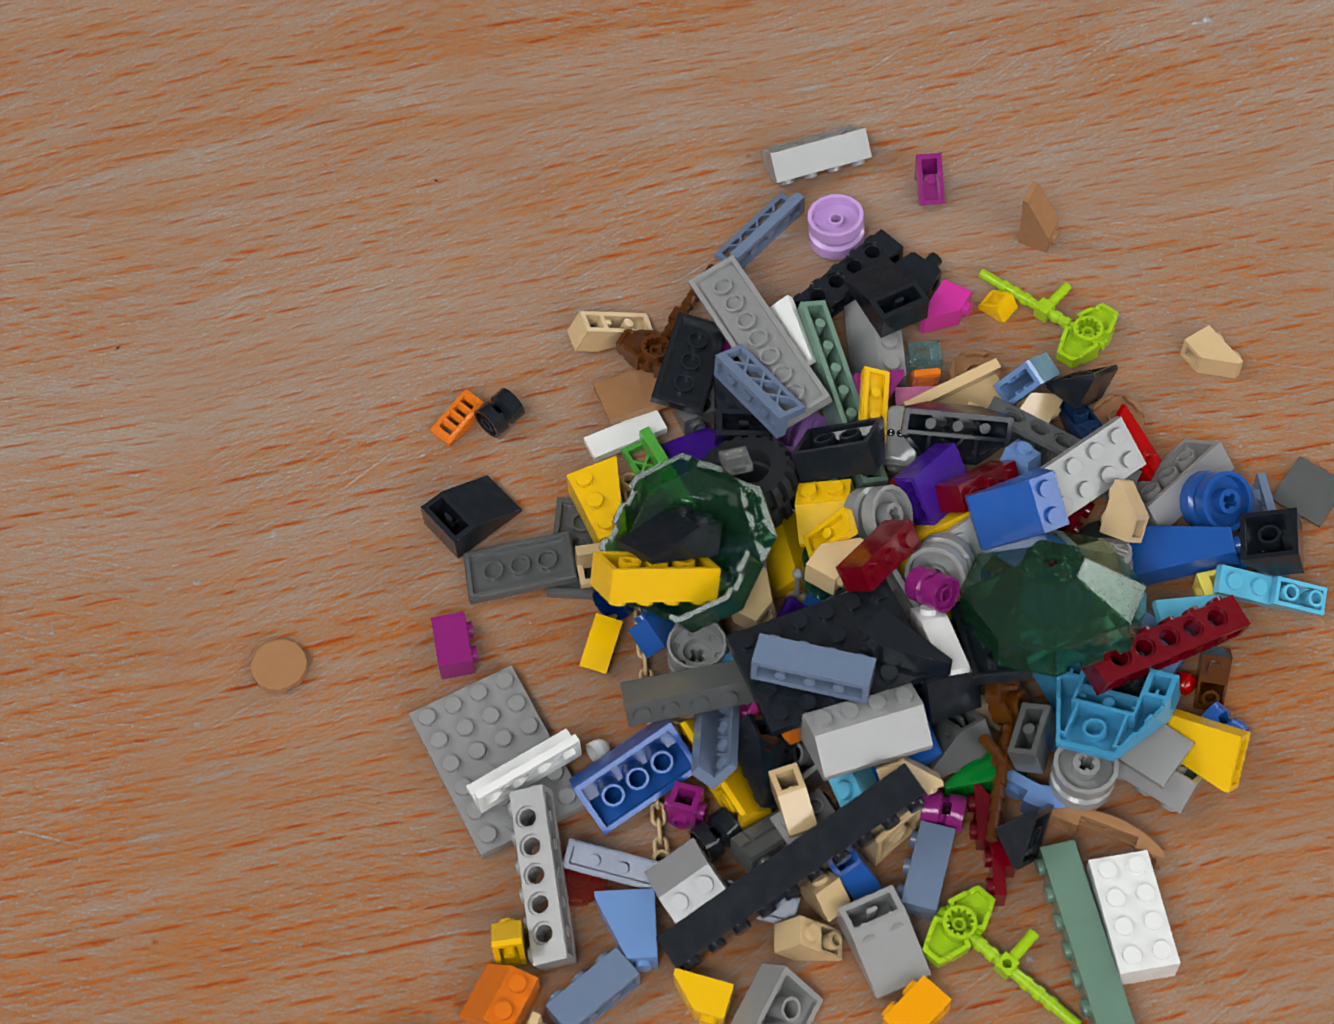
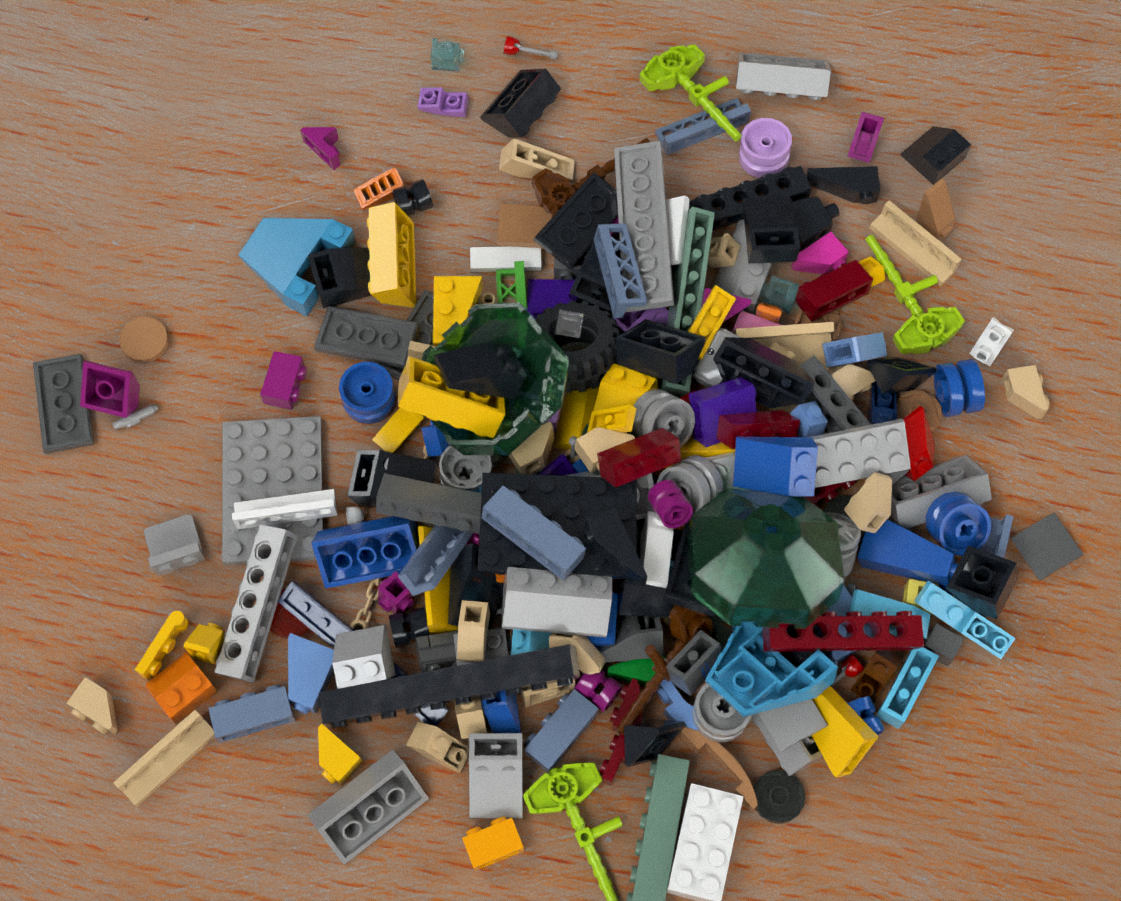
camera: 20 degrees right, 10 degrees up
none -> dark grey tile [33,354,94,454]
none -> magenta slope [80,360,140,418]
none -> light grey piece [112,405,158,430]
none -> yellow plate [135,611,189,680]
none -> light grey bracket [144,515,205,576]
none -> dark azure wedge [238,218,356,317]
none -> magenta slope [300,127,340,170]
none -> blue wheel [339,361,396,424]
none -> black slope [347,450,436,508]
none -> yellow slope [367,202,417,308]
none -> medium lavender slope [417,87,469,117]
none -> clear light blue brick [431,38,464,71]
none -> black slope [480,68,561,137]
none -> hinge [503,36,558,60]
none -> lime bar [639,44,742,142]
none -> tan brick [708,233,741,268]
none -> pearl dark grey tile [753,770,805,824]
none -> dark red brick [795,260,873,322]
none -> black slope [806,166,880,204]
none -> tan fence [869,200,962,287]
none -> medium azure brick [876,647,939,729]
none -> black slope [901,126,971,185]
none -> dark grey brick [923,624,964,666]
none -> blue wheel [934,359,985,417]
none -> white hips [969,317,1014,366]

